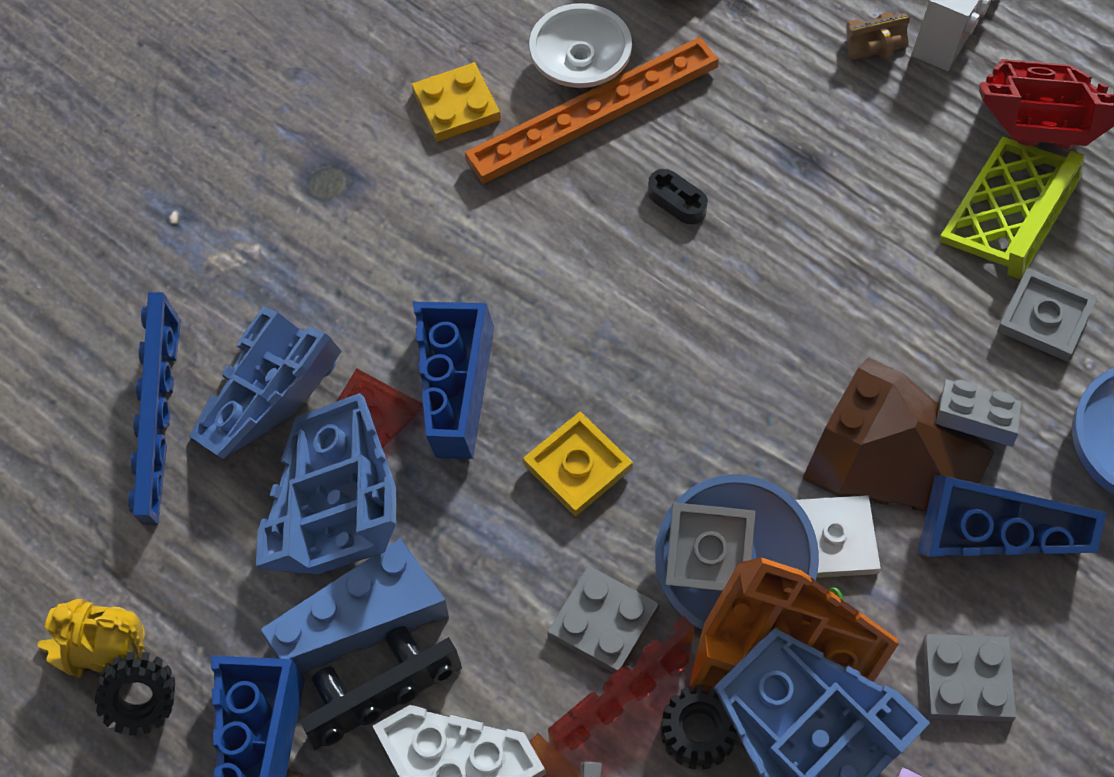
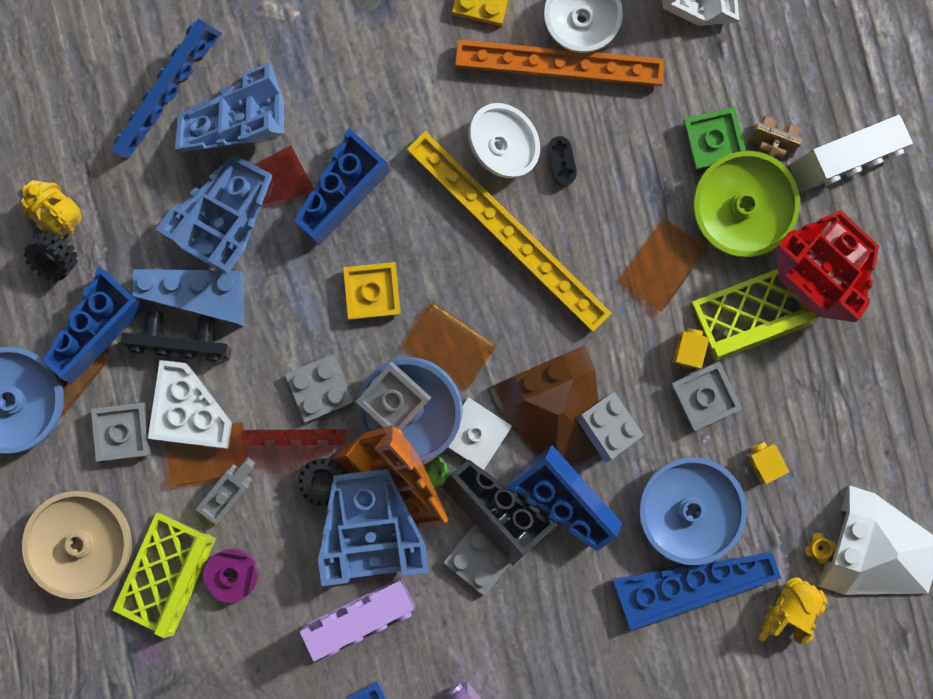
camera: 35 degrees right, 25 degrees up
none -> clear orange piece [402,301,497,390]
none -> yellow plate [407,131,612,333]
none -> black wedge [441,460,559,566]
none -> white dish [468,103,540,178]
none -> clear orange piece [618,218,708,311]
none -> yellow brick [672,328,709,370]
none -> bright green plate [683,107,746,171]
none -> lime dish [693,151,800,257]

